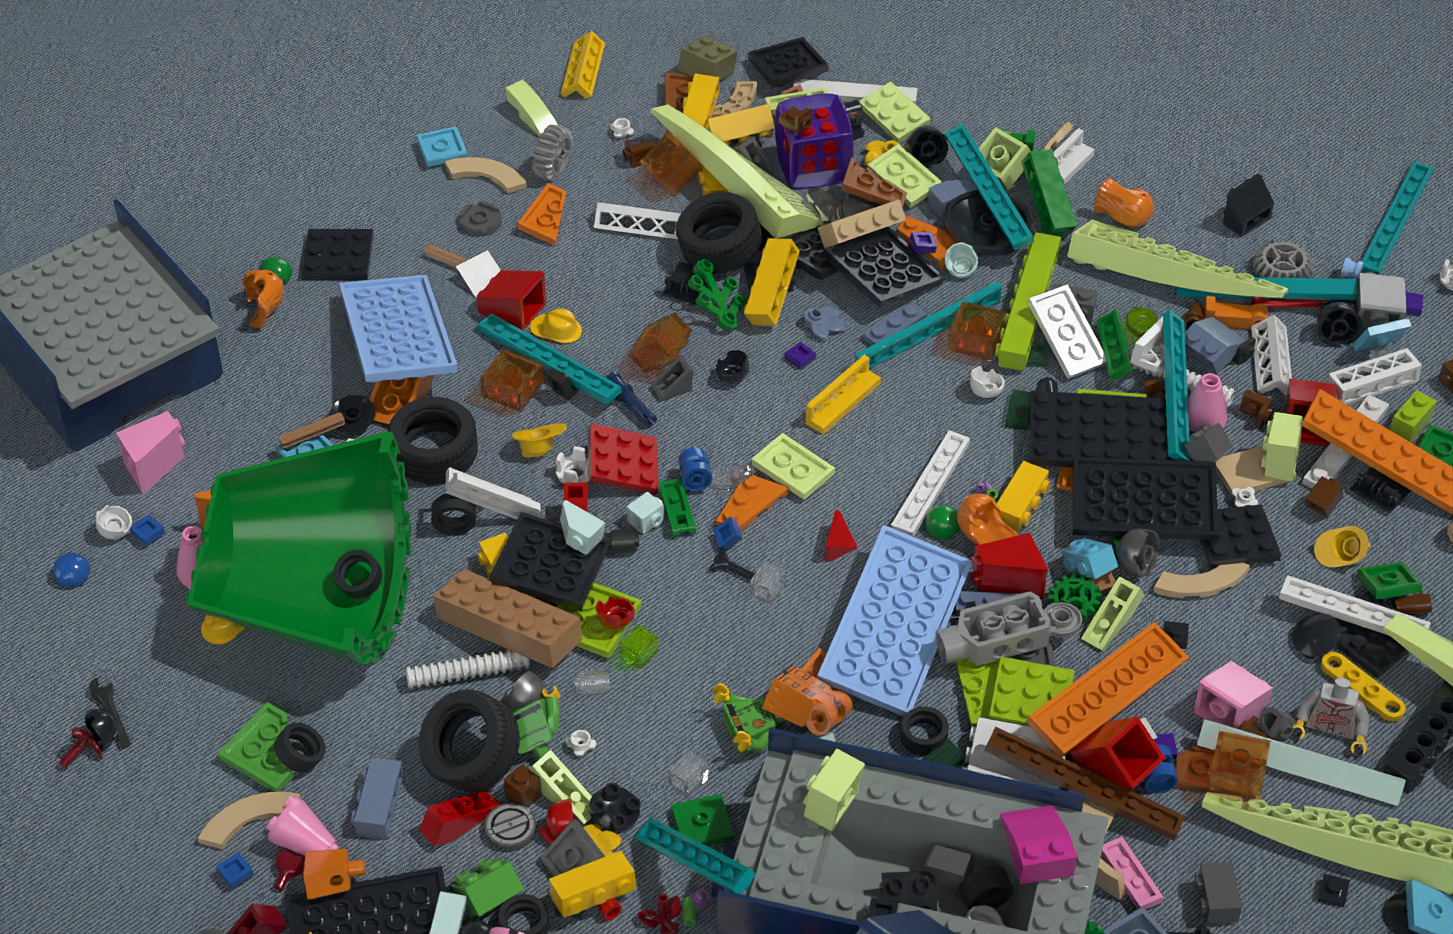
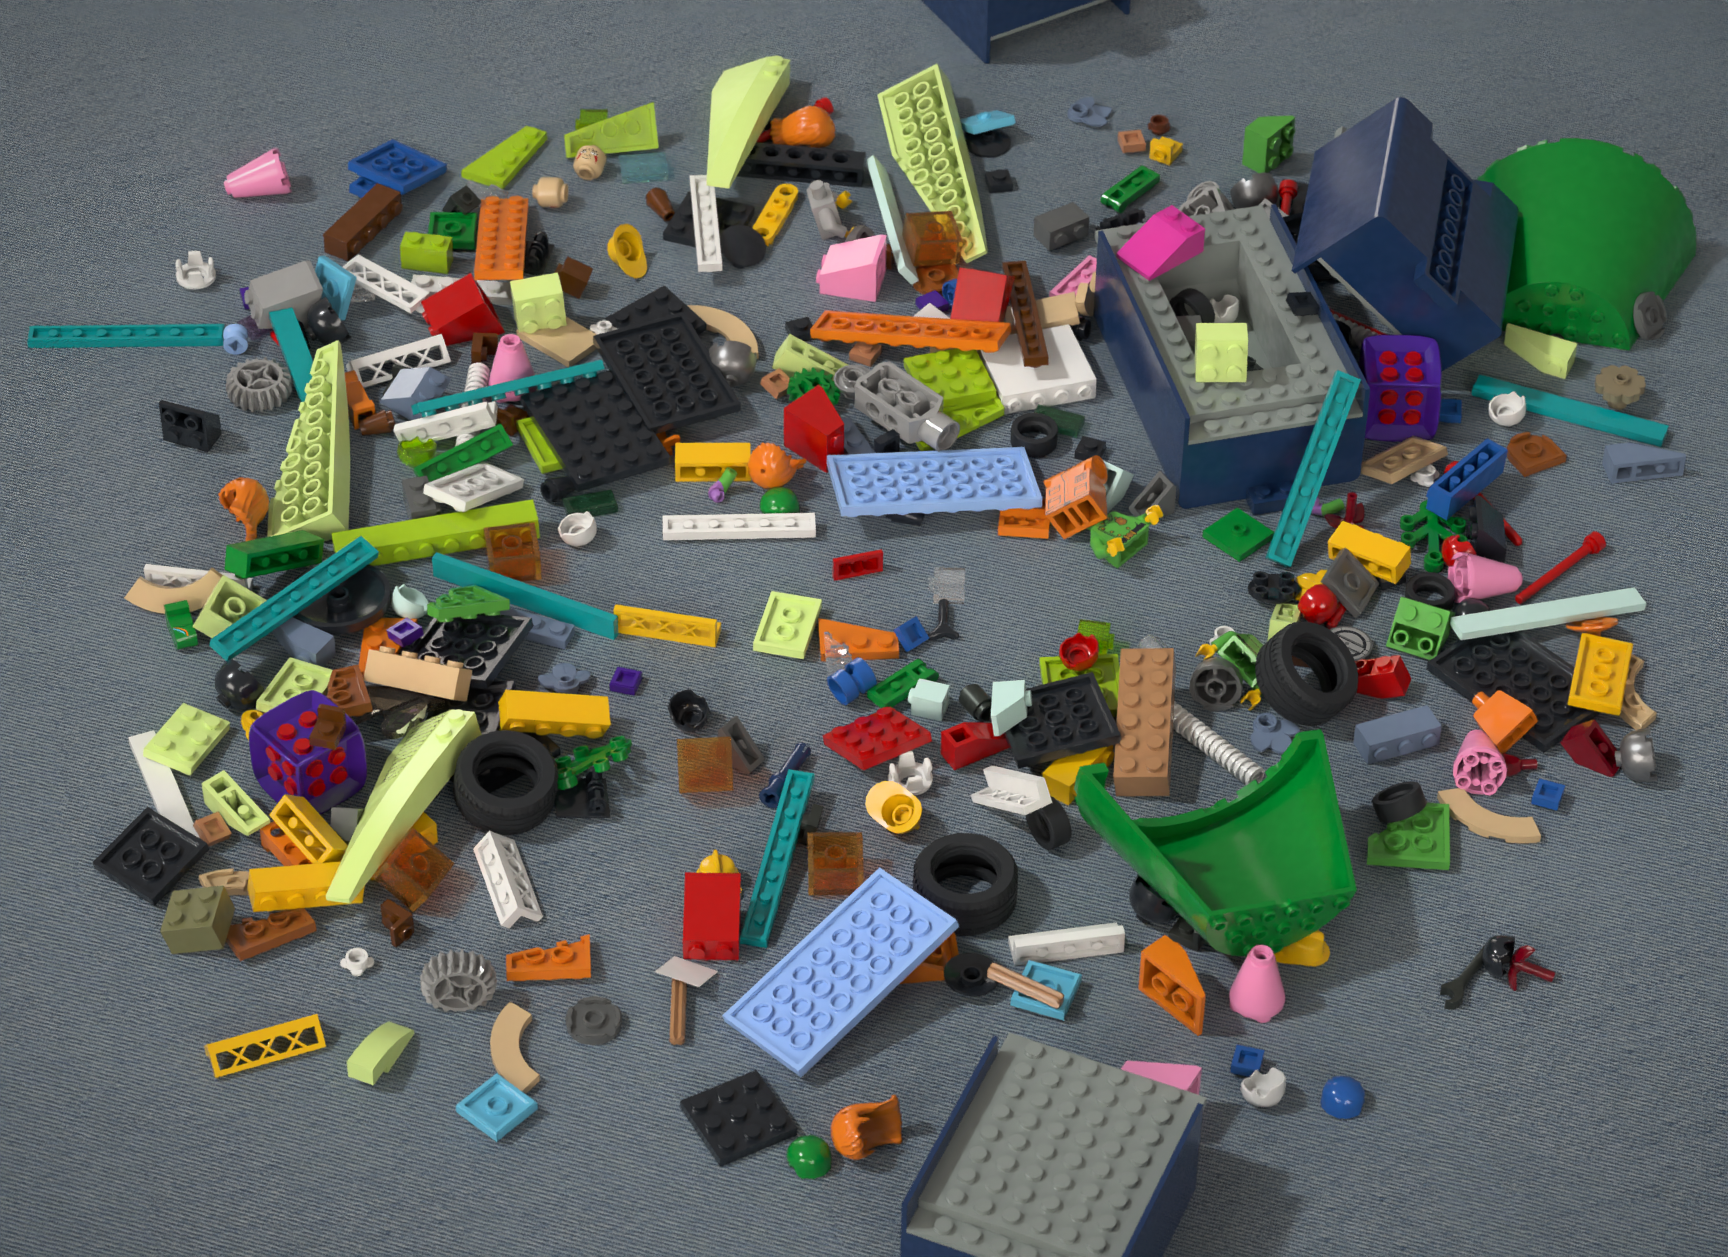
camera: 120 degrees left, 5 degrees down
black tyre [333,550,383,599] -> none
clear brick [669,750,708,798] -> none
black leg [844,99,864,141] -> none
medium azure brick [1061,538,1118,579] -> none
dark grey brick [1185,423,1233,462] -> none
green plate [1357,562,1423,599] -> none
none -> bright green plate [427,585,510,622]

